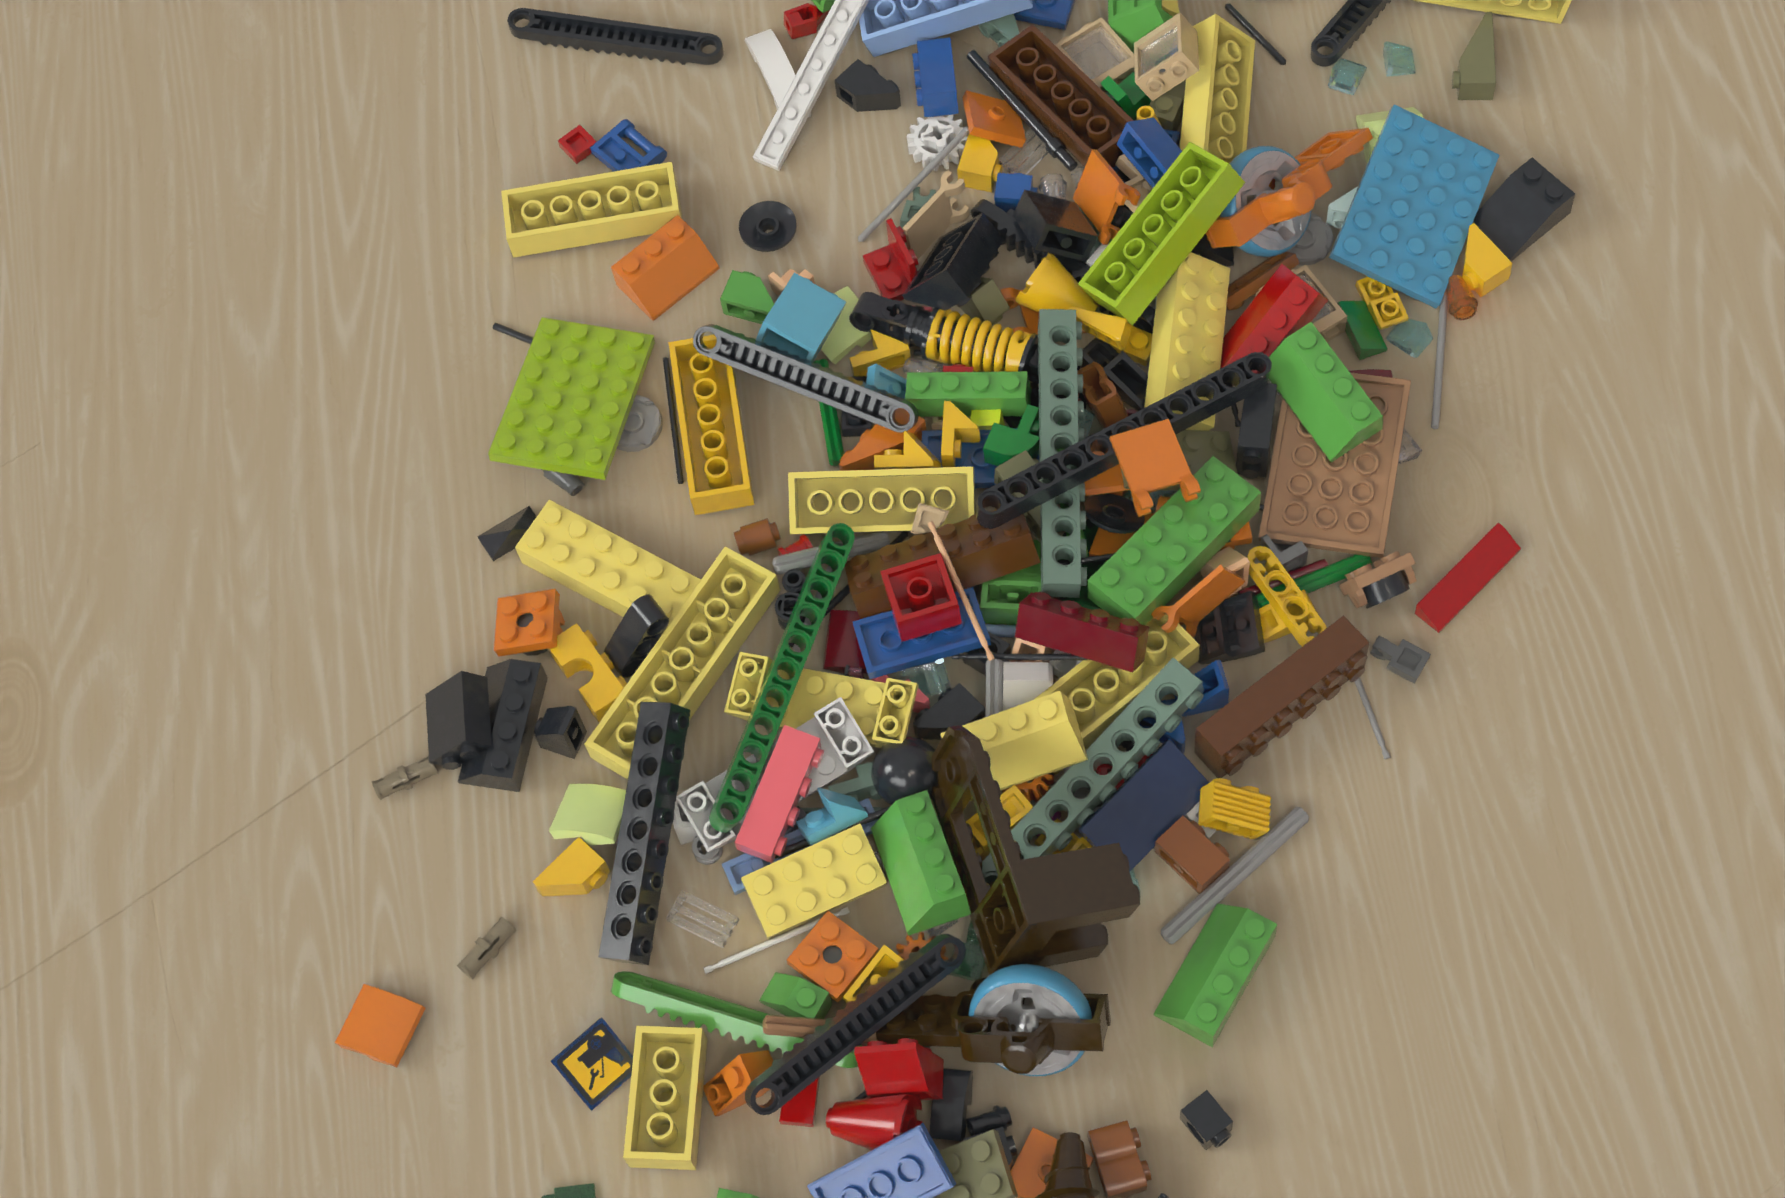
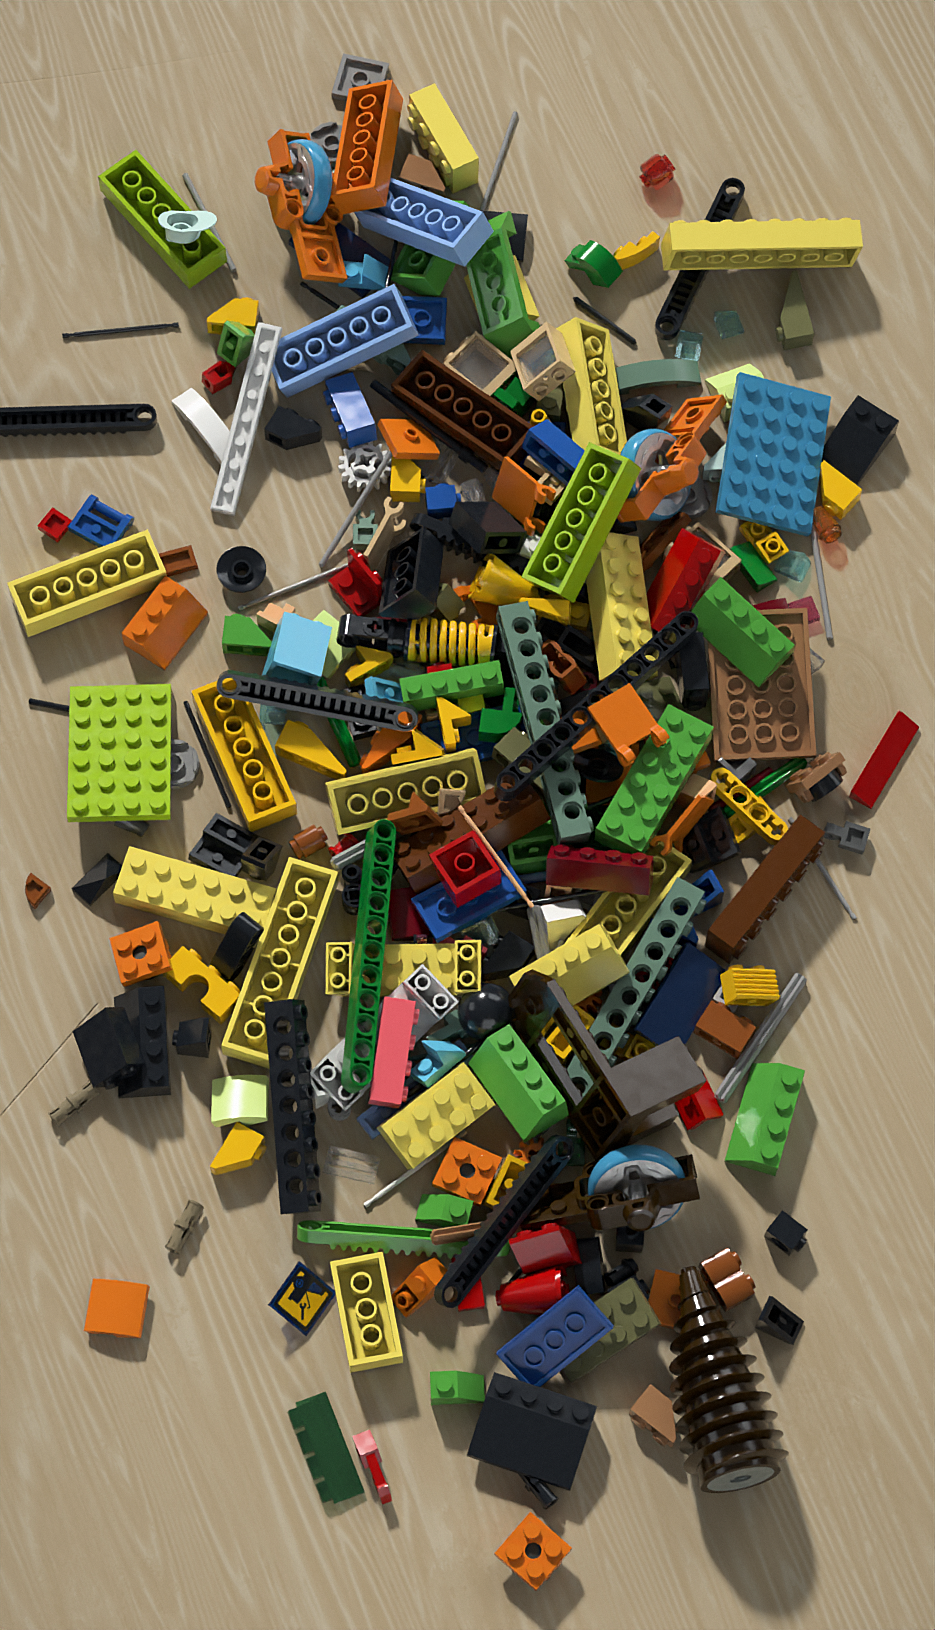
camera: 25 degrees left, 5 degrees up
none -> dark orange tile [25,873,51,909]
none -> dark orange tile [159,545,198,577]
none -> black slope [188,813,259,877]
none -> light grey piece [238,563,348,611]
none -> black slope [241,836,283,881]
none -> clear light blue panel [259,704,287,730]
none -> yellow slope [275,720,347,780]
none -> dark orange slope [387,792,443,835]
none -> sand green slope [615,359,701,395]
none -> black brick [615,1225,644,1253]
none -> black slope [621,394,673,431]
none -> red panel [675,1074,724,1130]
none -> clear pink tile [788,596,820,624]

